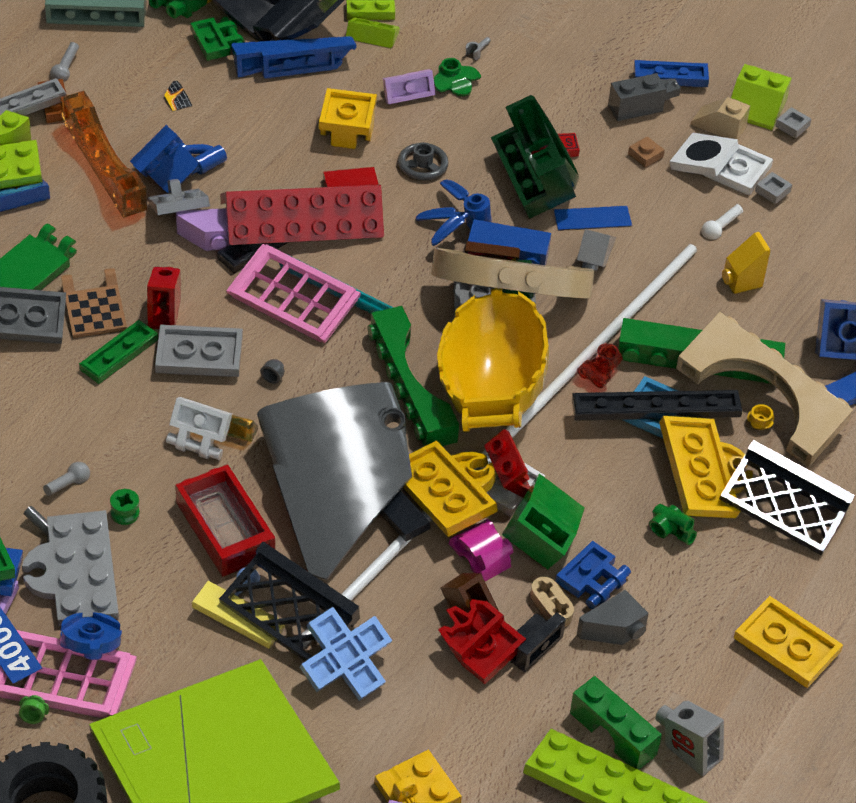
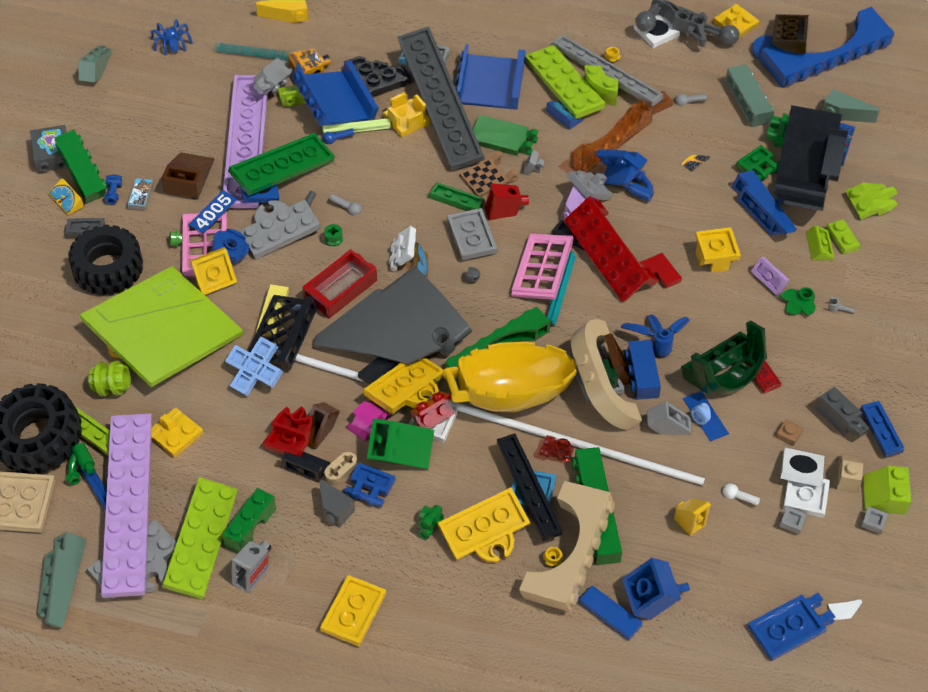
camera: 75 degrees right, 5 degrees up
dark grey piece [398,142,449,180] -> none
fence [719,440,855,555] -> none
none -> yellow hinge [190,247,237,295]
none -> light grey tile [523,150,545,175]
none -> light blue tile [691,403,711,425]

